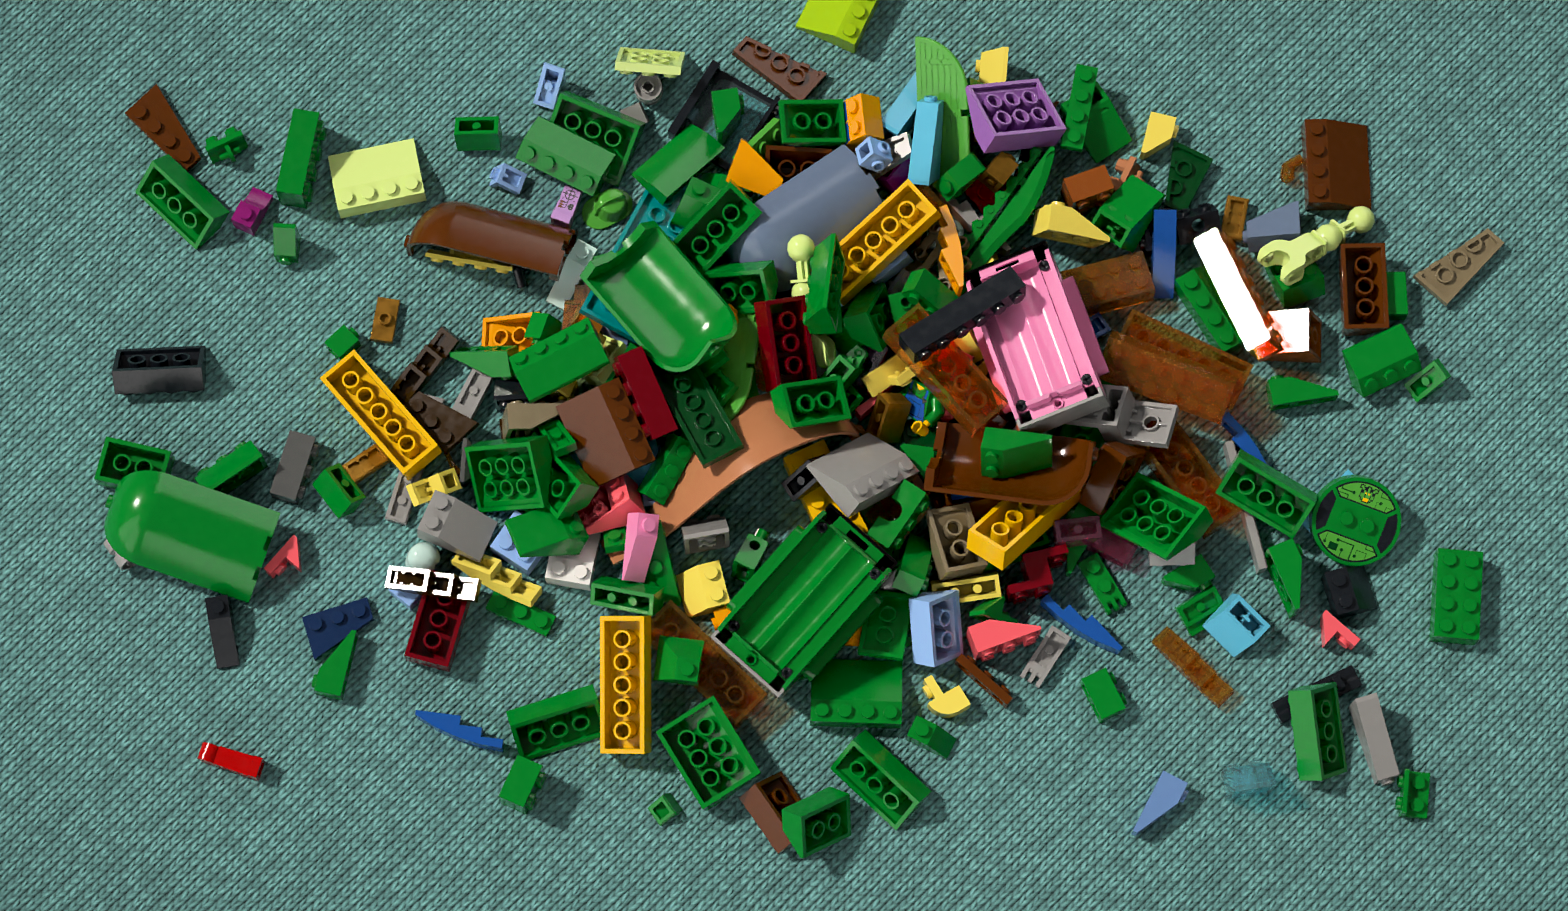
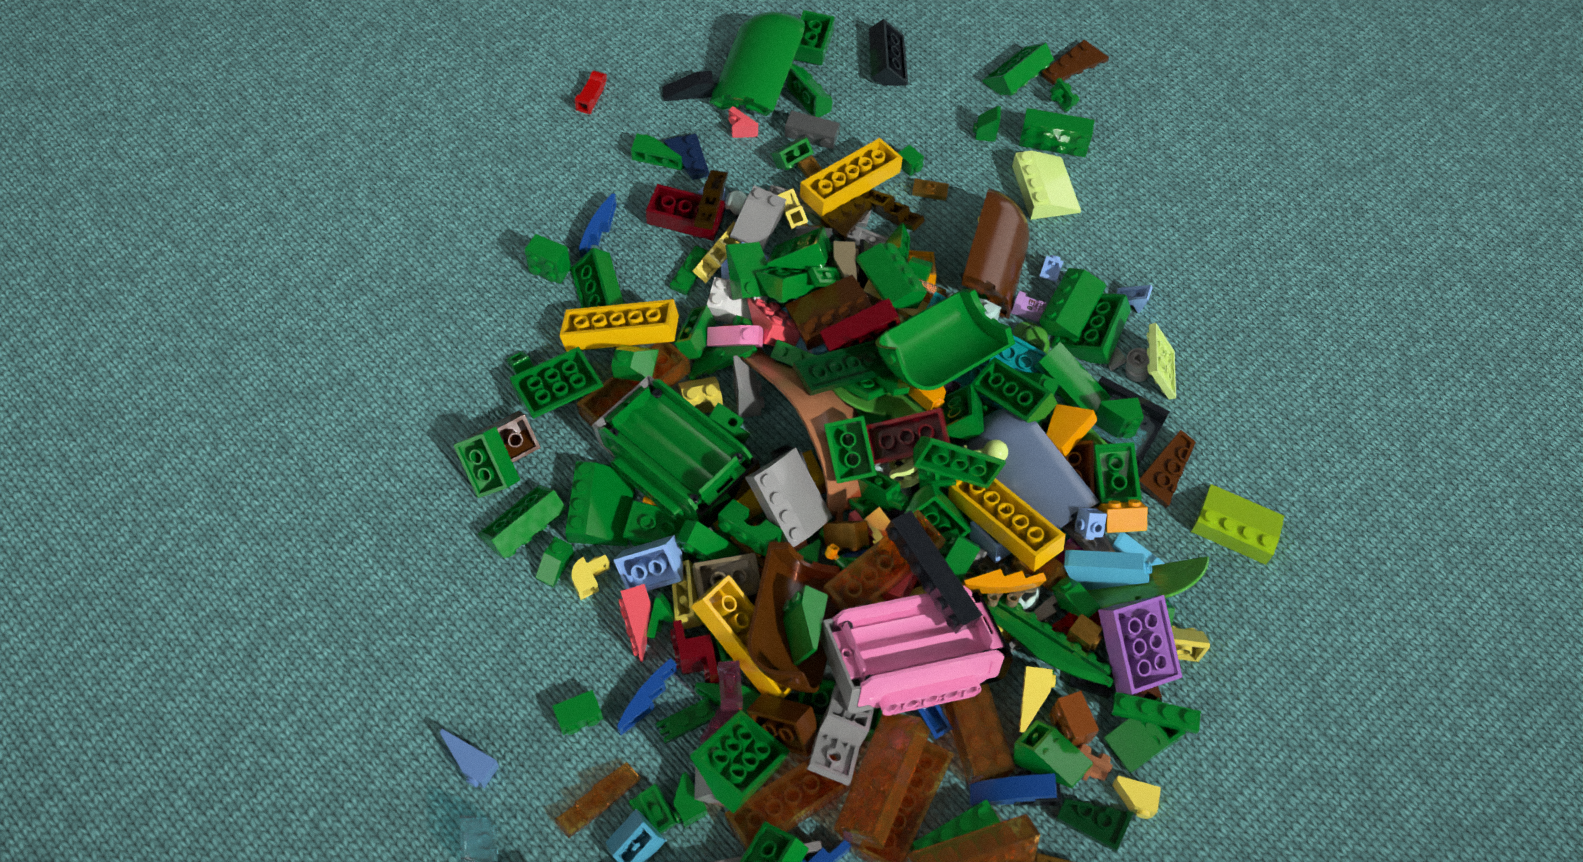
camera: 90 degrees right, 15 degrees down
magenta arch [231,187,274,236] -> none
green brick [454,116,502,151] -> none
reddish brown plate [955,654,1013,709] -> none
light grey hinge [1020,625,1071,688] -> none
black brick [1176,203,1223,246] -> none

